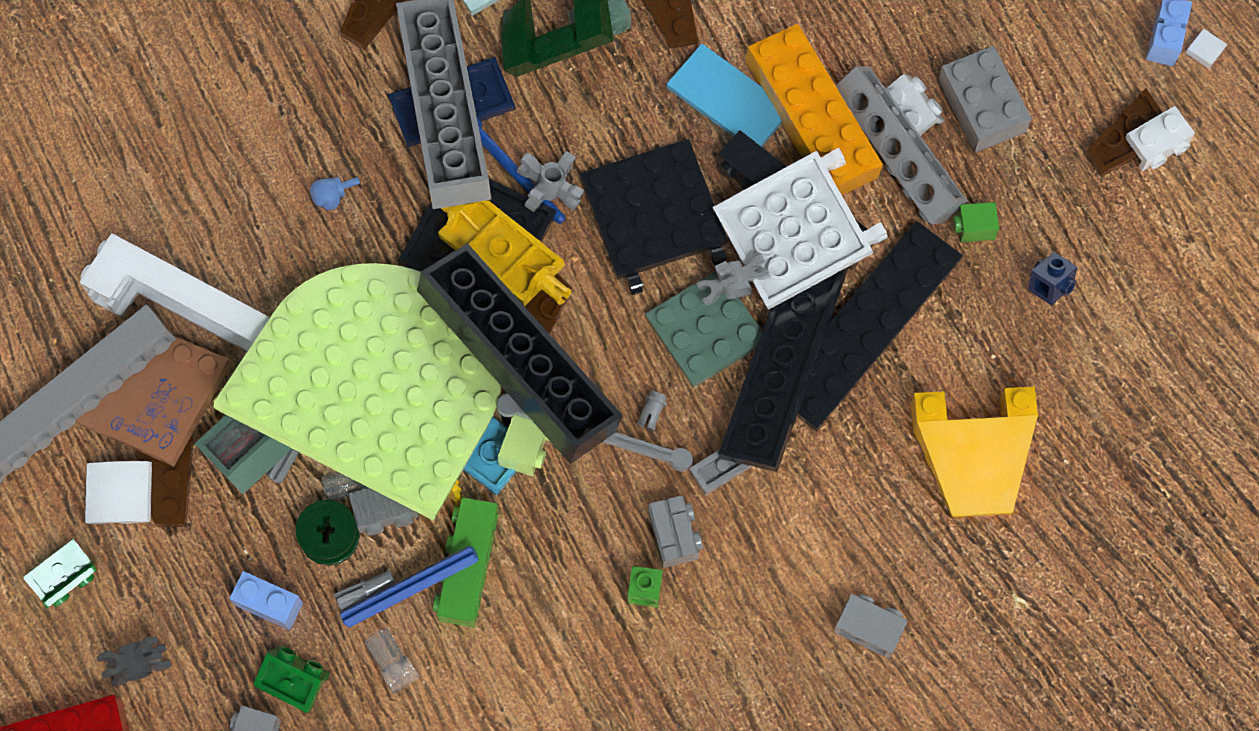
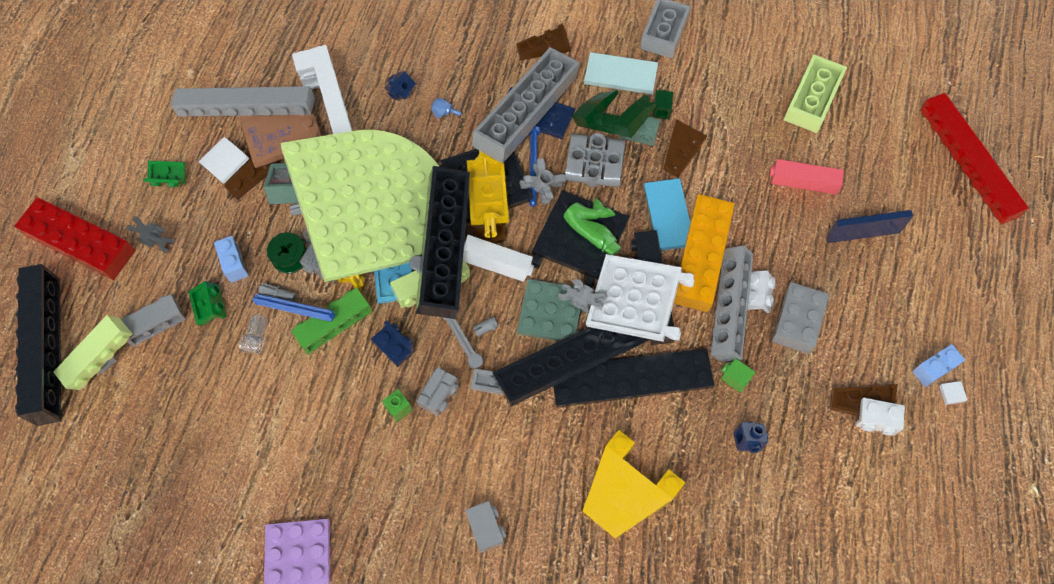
camera: 45 degrees right, 5 degrees down
none -> dark blue bracket [371,320,415,368]
none -> dark blue brick [384,71,416,100]
none -> white brick [463,235,534,282]
none -> bright green piece [563,199,621,255]
none -> light grey connector [565,133,625,187]

